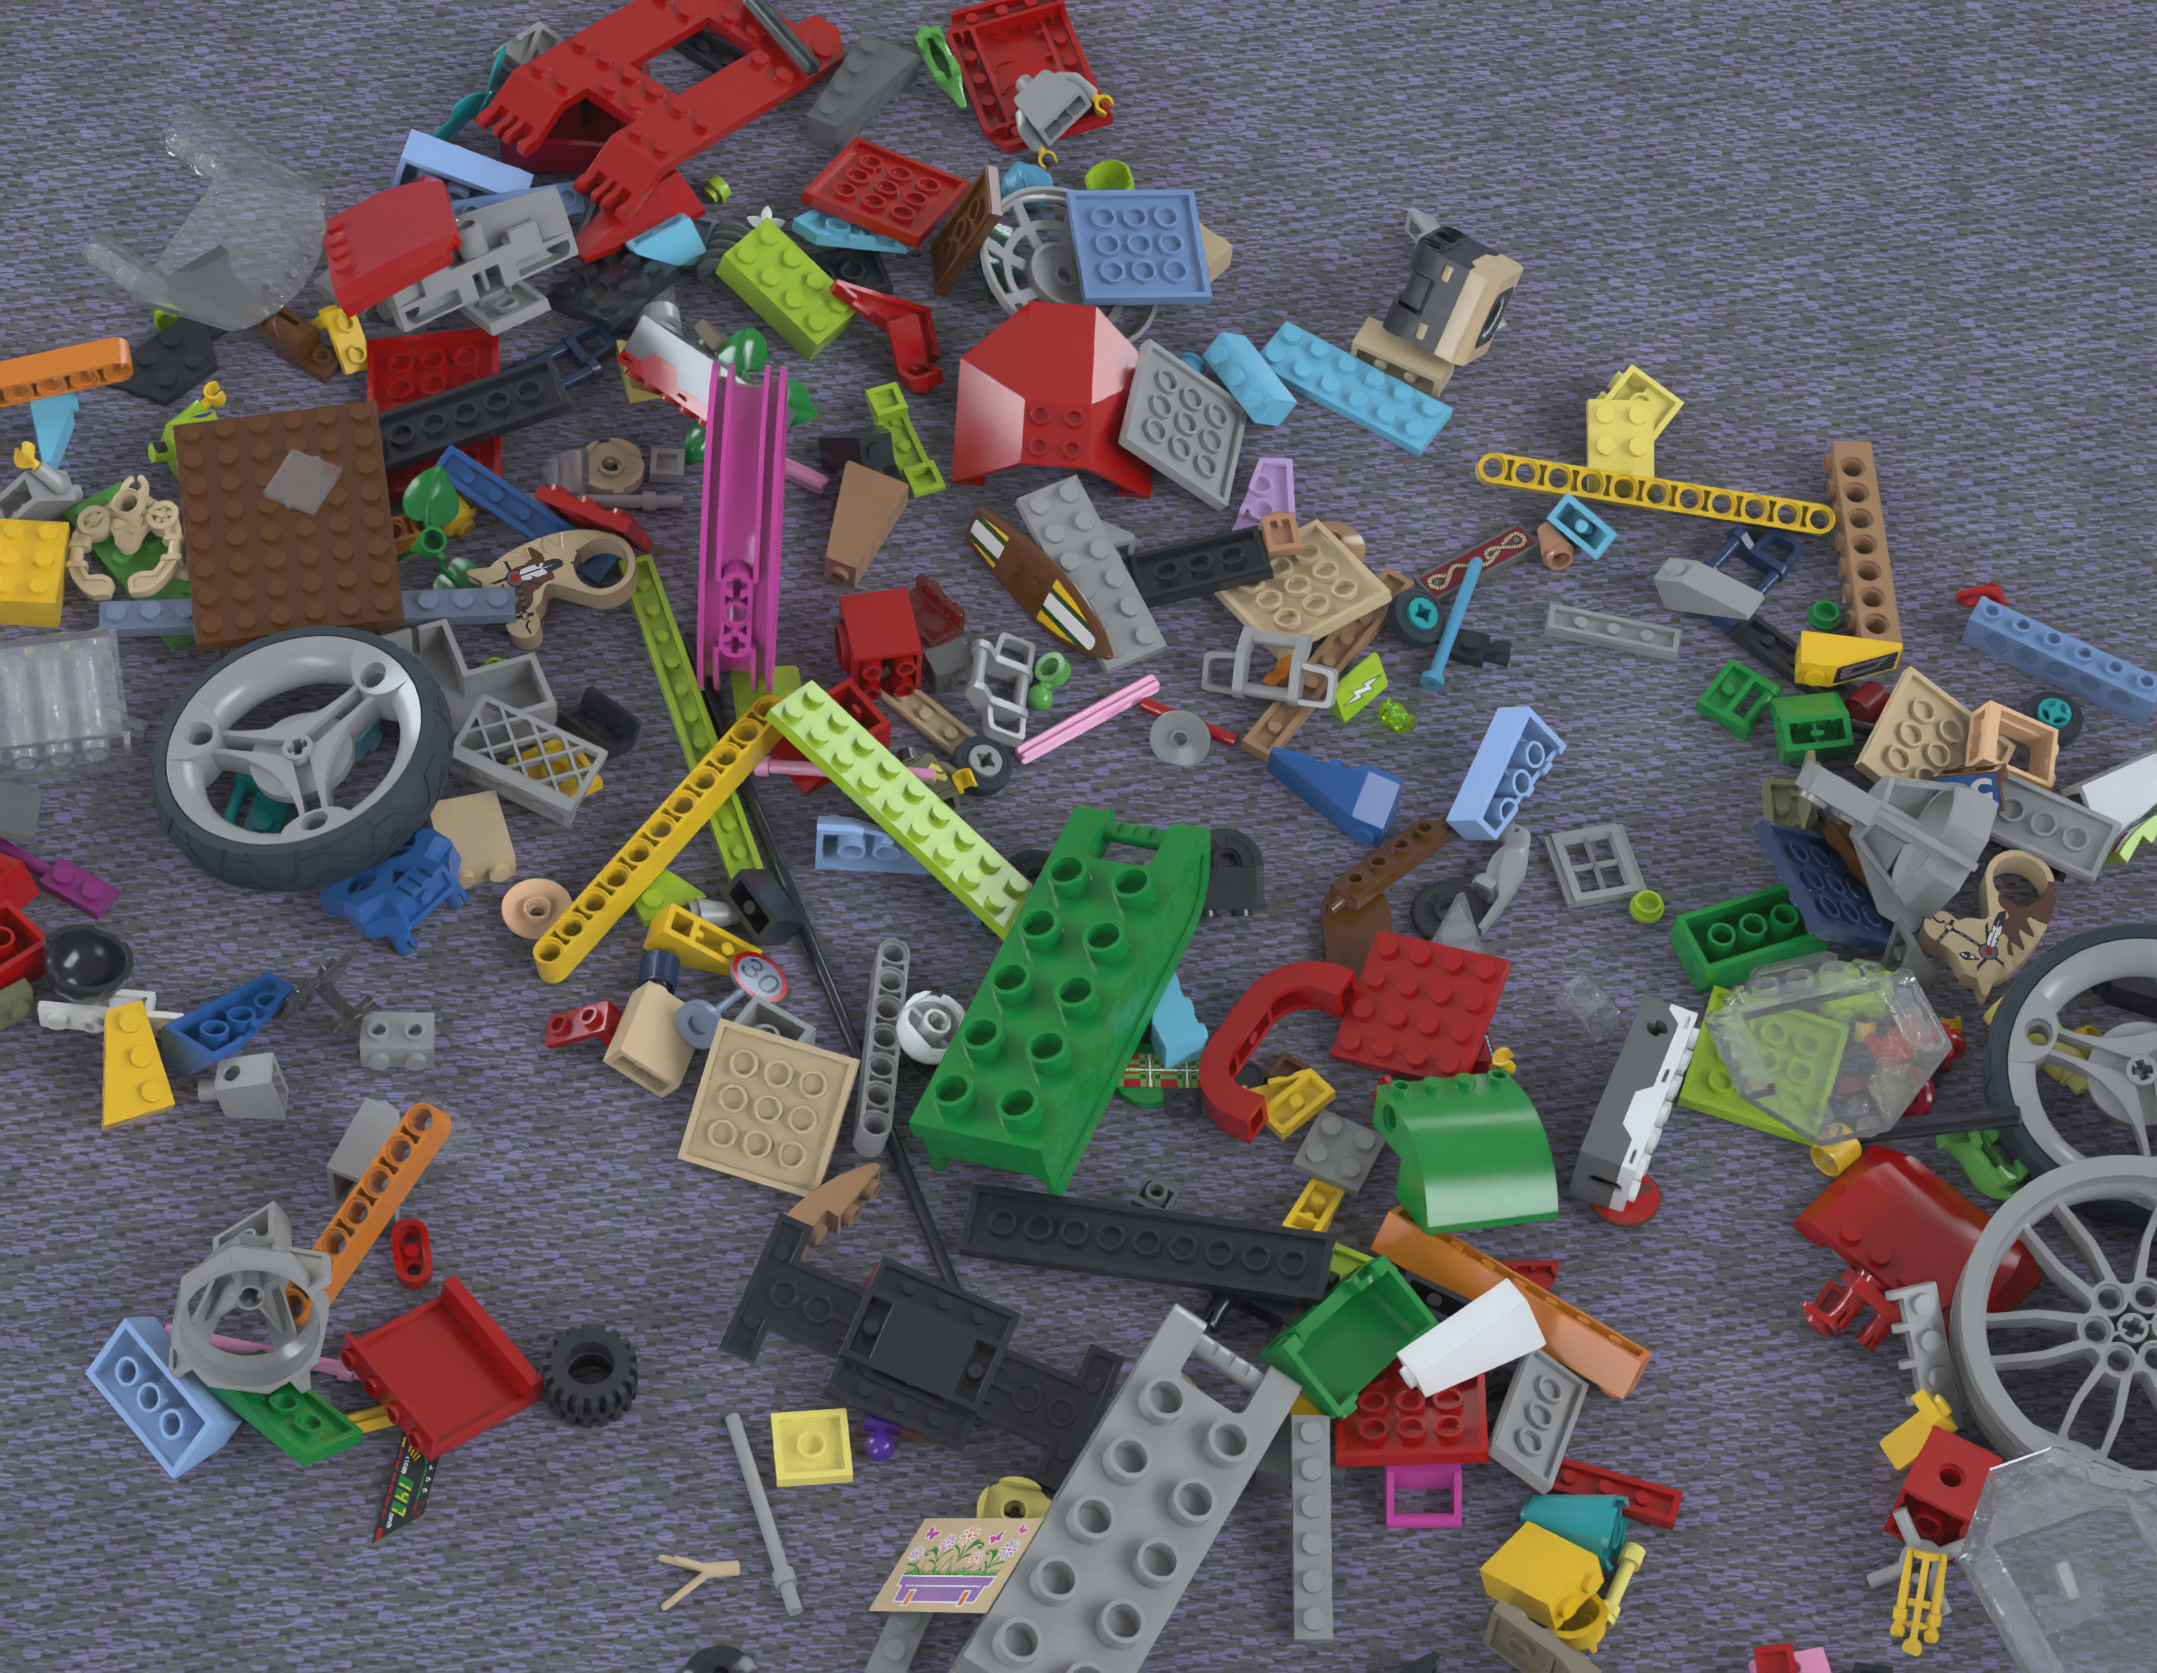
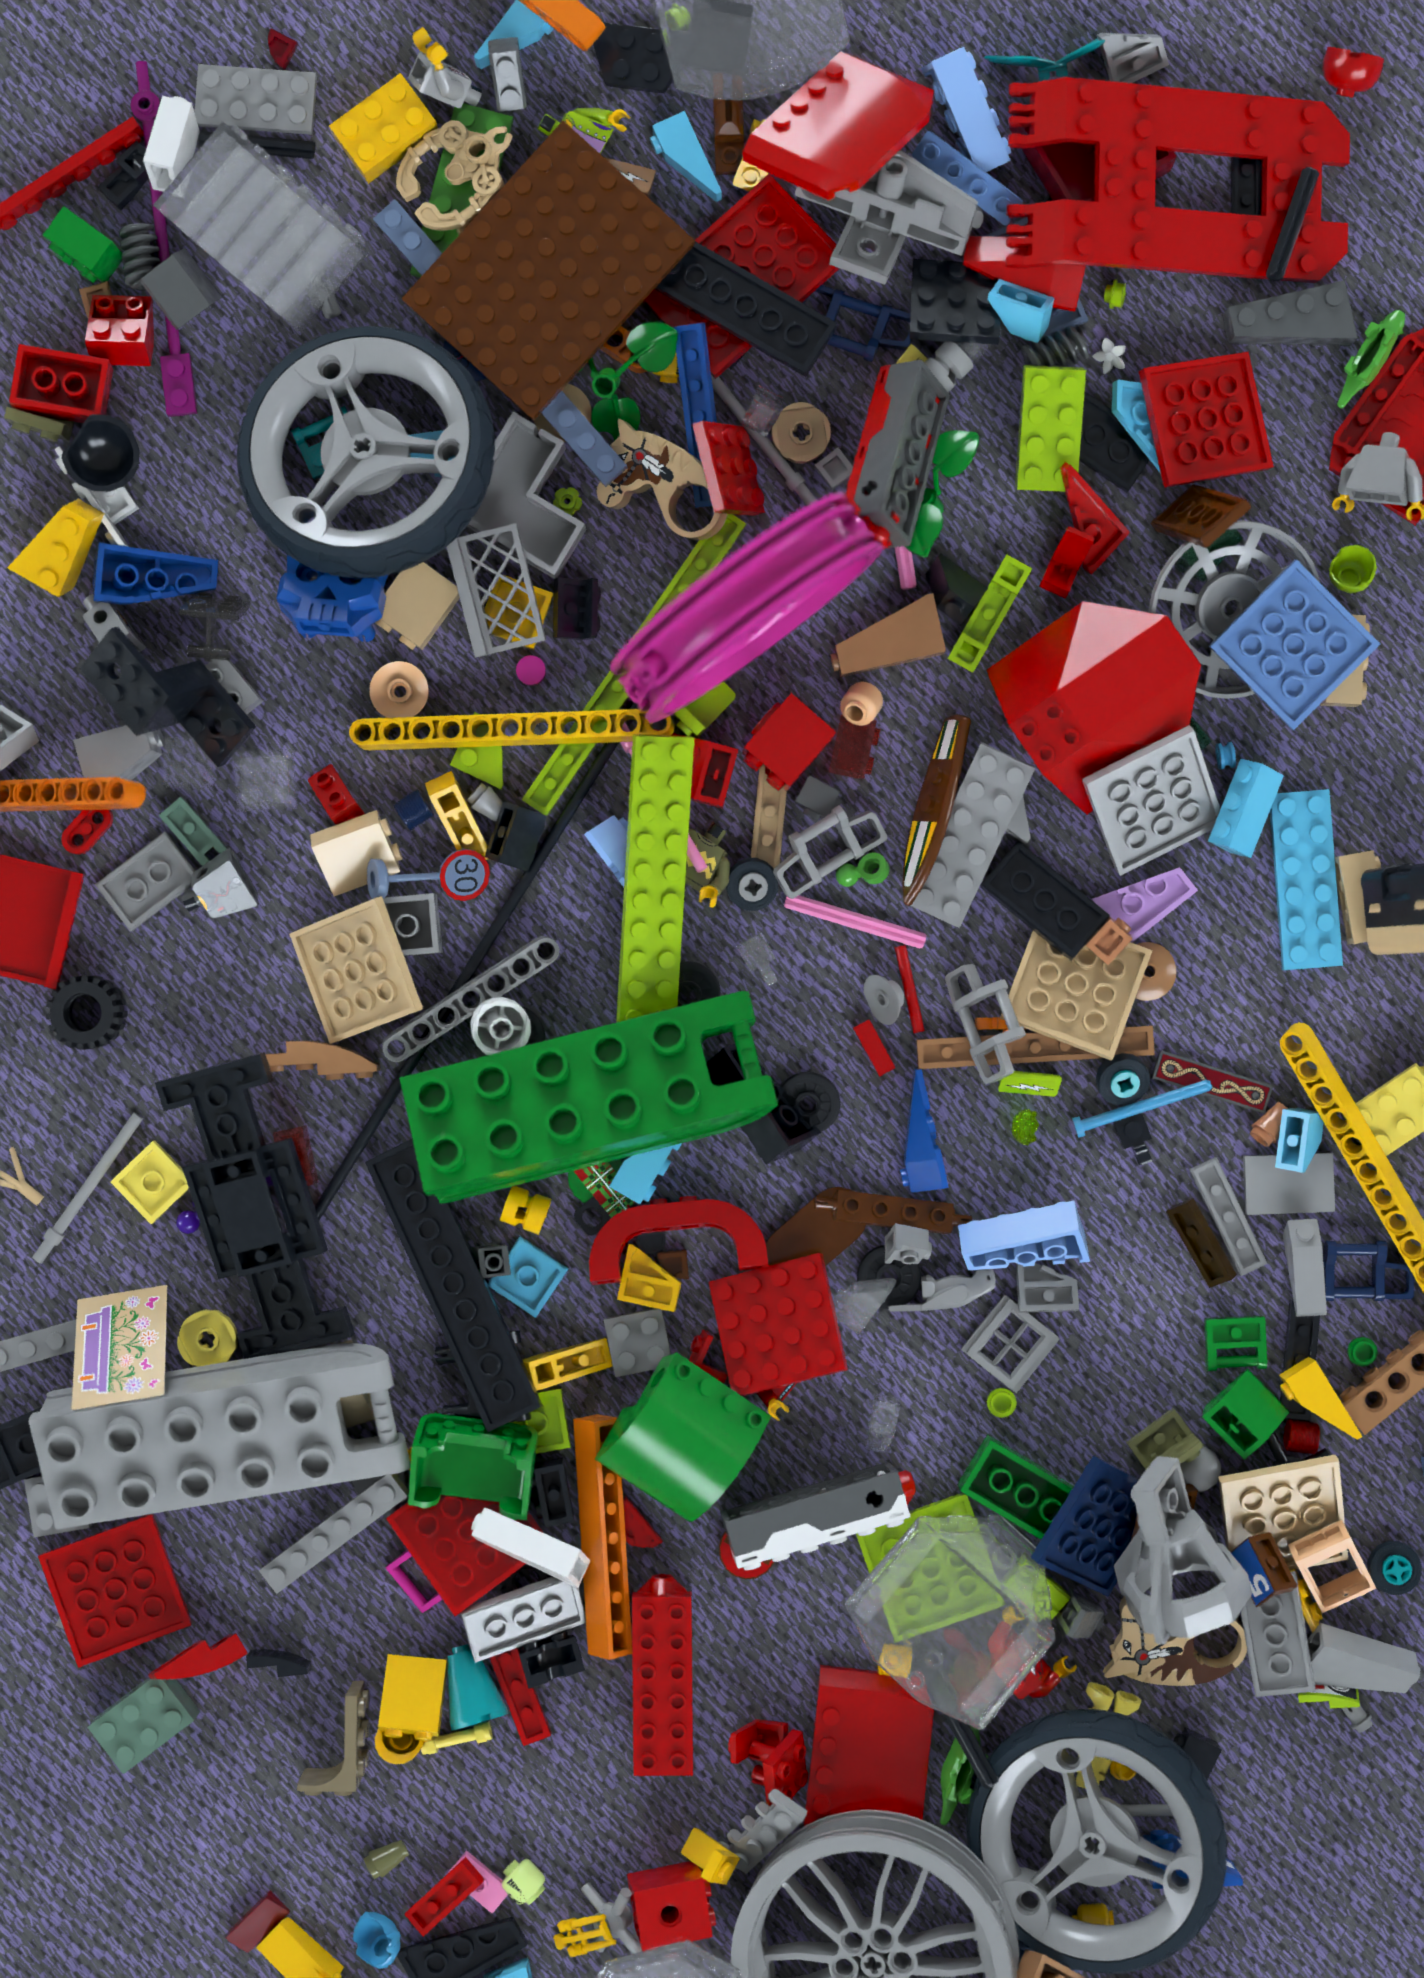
camera: 60 degrees right, 35 degrees up
clear piece [263,449,342,515] -> none
dark tan plate [693,319,729,358] -> none
dark azure hair [1000,161,1053,211] -> none
none -> black bracket [79,627,256,767]
none -> light grey tile [95,831,196,932]
none -> sand green plate [159,796,228,866]
none -> torso [182,848,258,918]
none -> clear plate [234,749,298,812]
none -> brick [488,37,527,112]
none -> medium azure tile [488,1236,569,1318]
none -> yellow wheel [500,1186,552,1235]
none -> yellowish green head [502,1859,545,1905]
none -> dark pink tile [516,655,546,686]
none -> black cylinder [519,1630,585,1689]
none -> red piece [632,1574,693,1776]
none -> medium azure slope [650,111,722,202]
none -> clear plate [736,933,778,987]
none -> light nougat head [840,682,883,726]
none -> red piece [853,1019,896,1077]
none -> light grey brick [885,1223,932,1264]
none -> light grey wing [1015,1262,1079,1313]
none -> dark brown plate [1166,1198,1237,1288]
none -> light grey tile [1243,1152,1335,1215]

